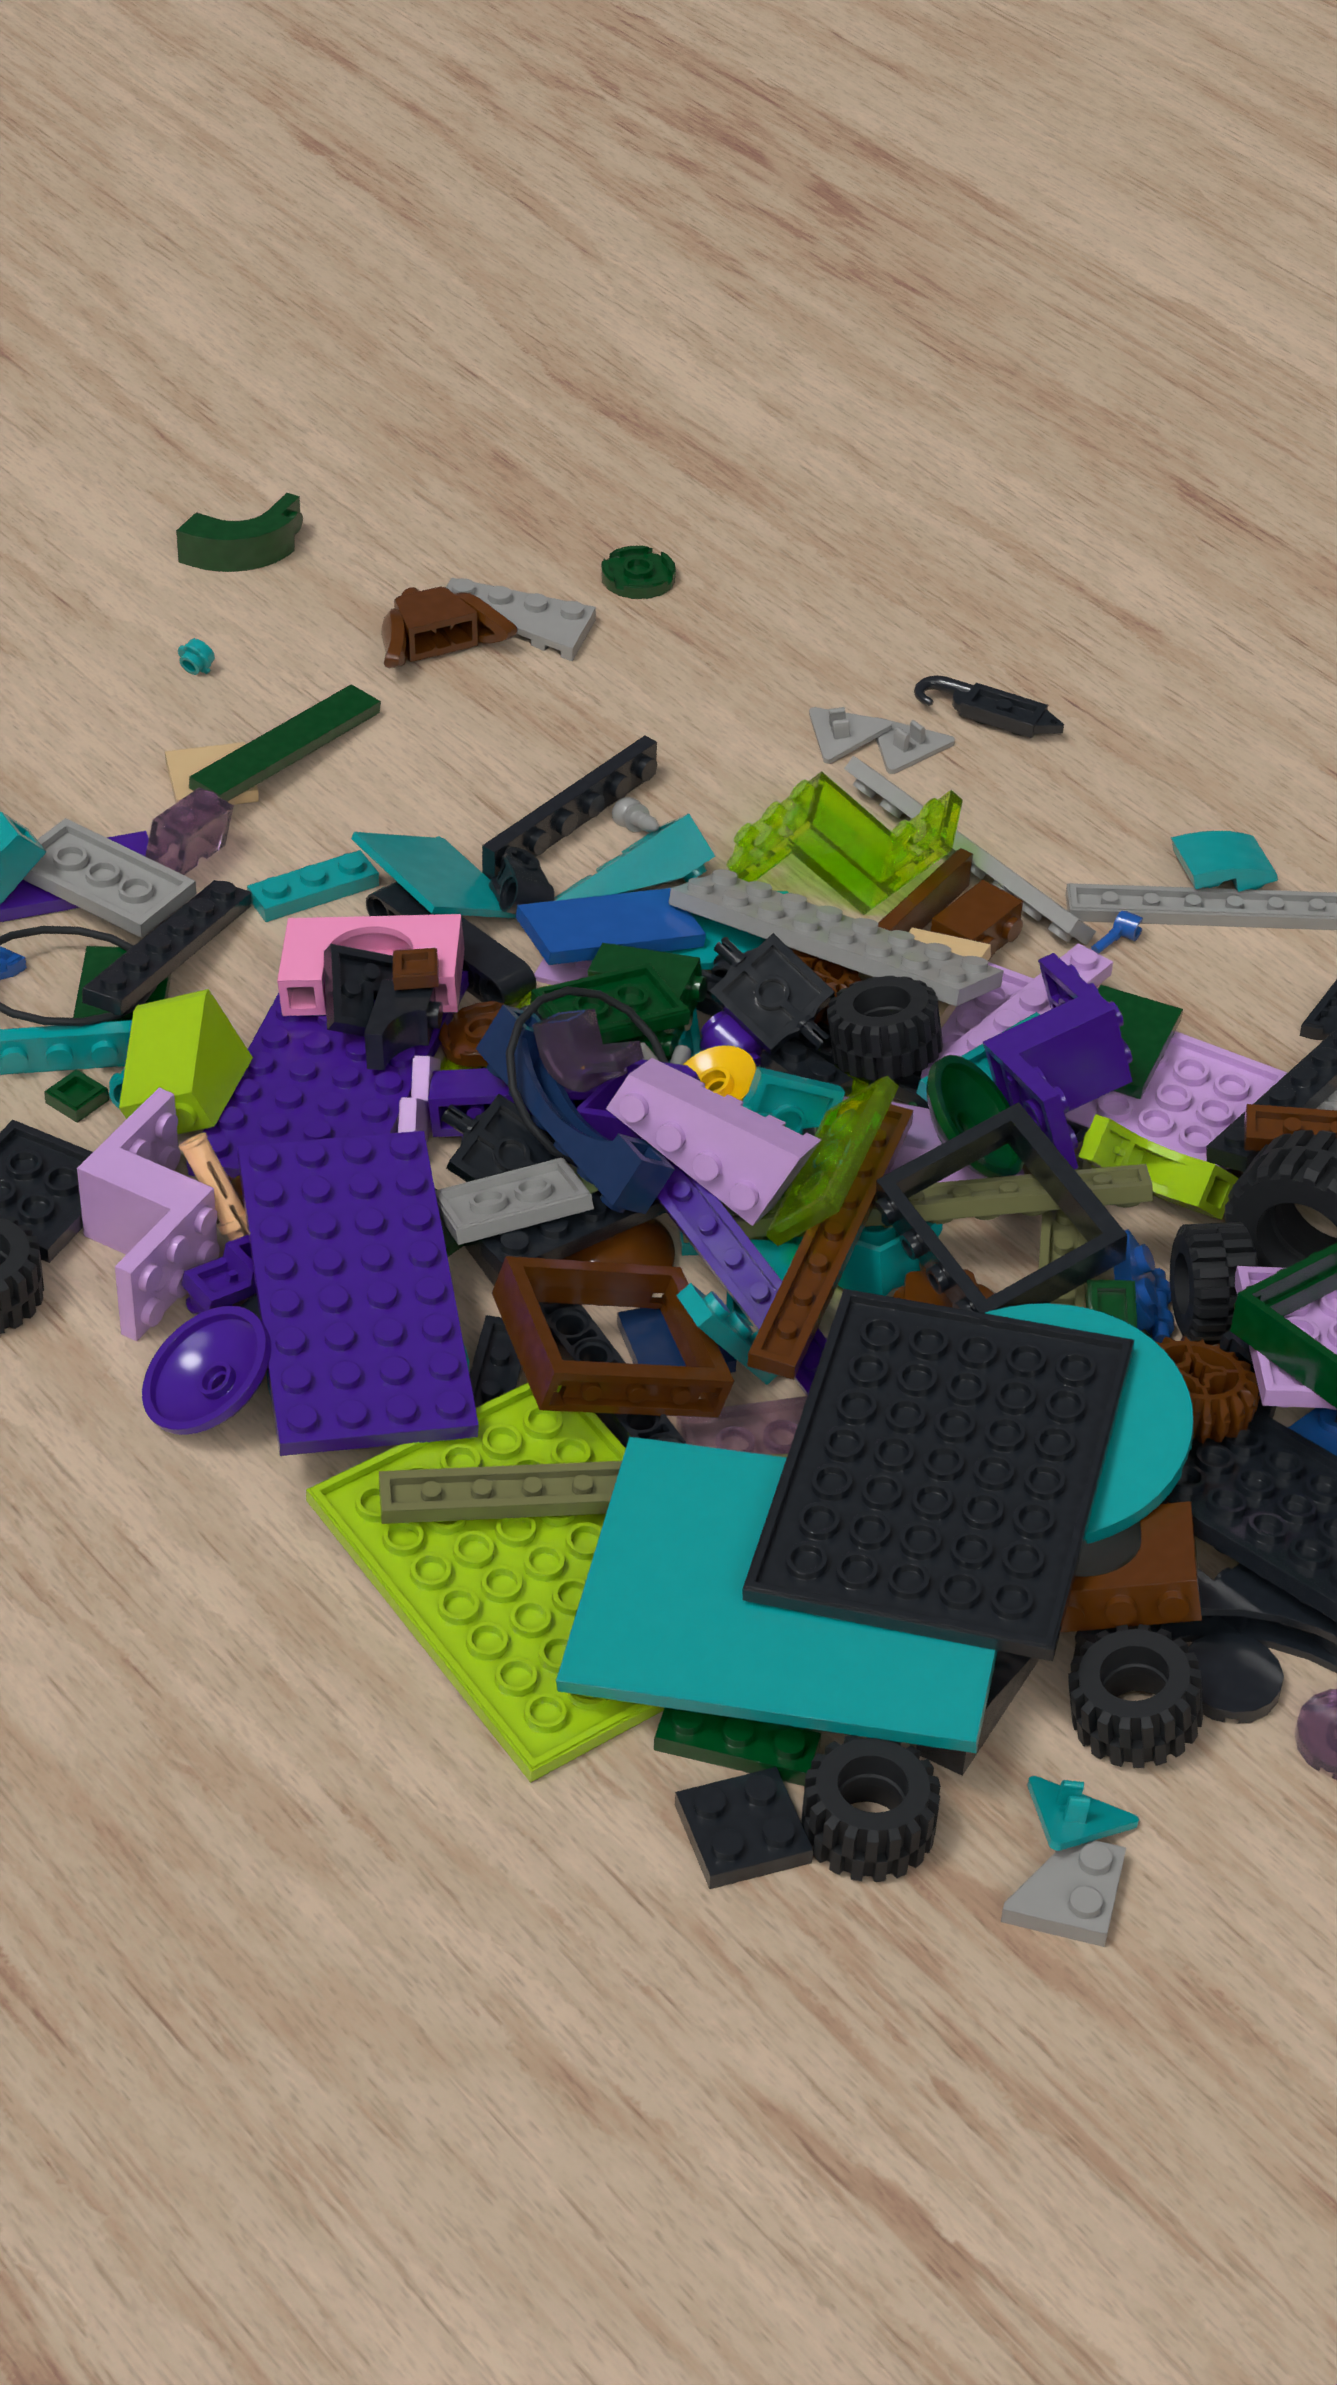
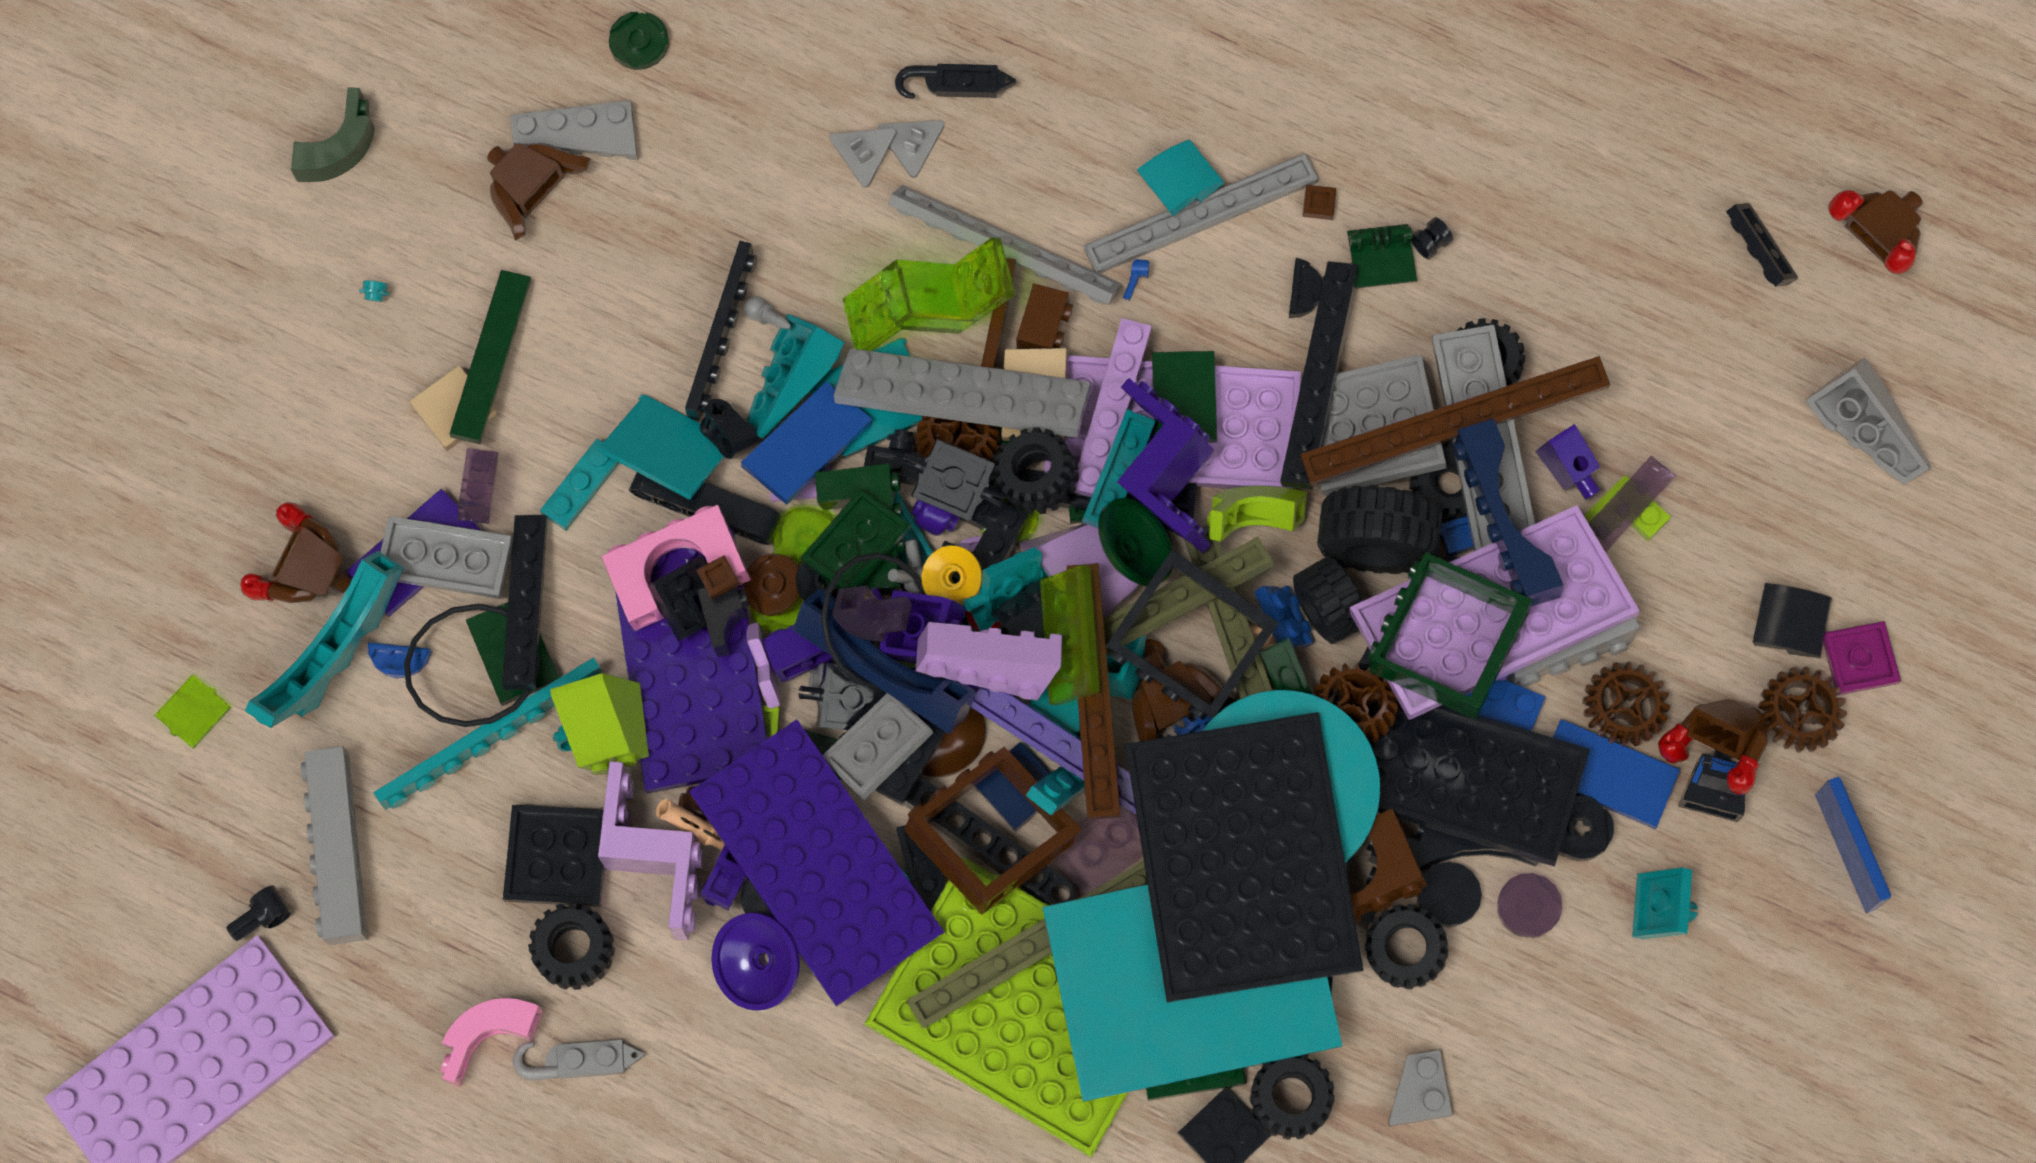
camera: 20 degrees left, 30 degrees up
dark green tile [44,1069,109,1123] -> none
teal piece [1027,1776,1139,1851] -> none

